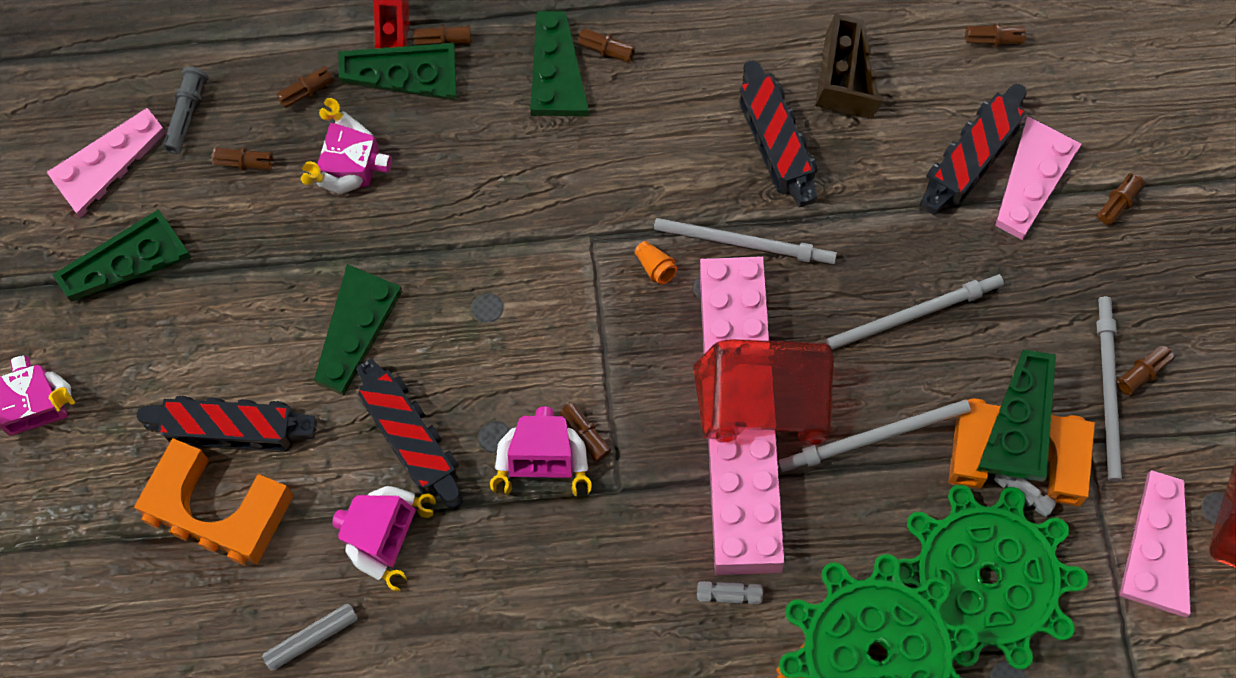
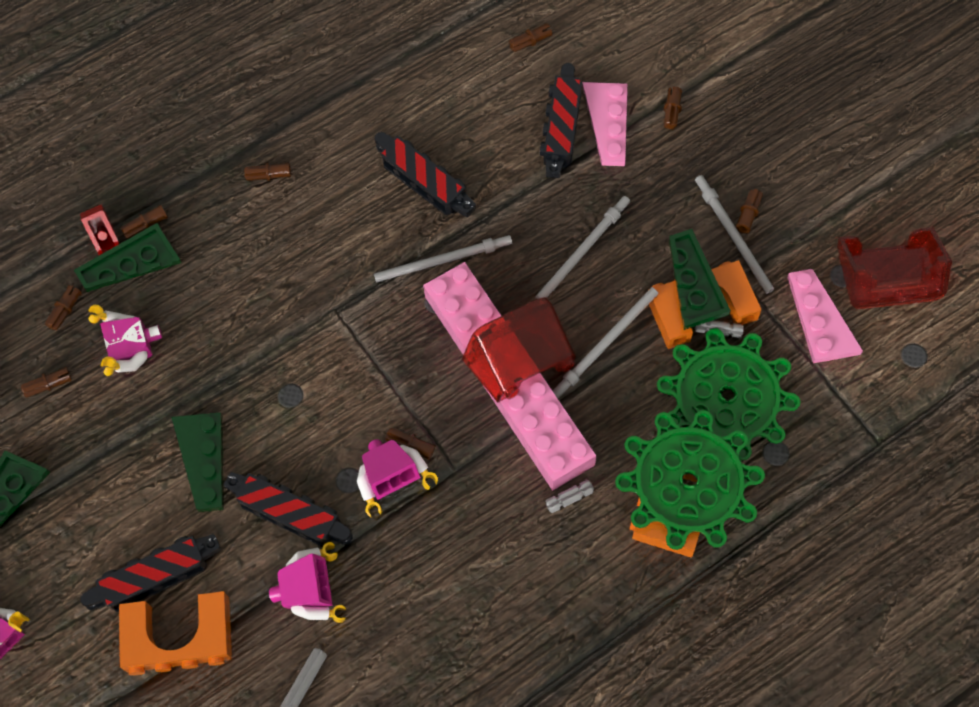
camera: 30 degrees left, 0 degrees up
dark green wing [530,11,589,117] -> none
orange cone [634,241,678,285] -> none
dark brown wedge [815,13,882,119] -> none

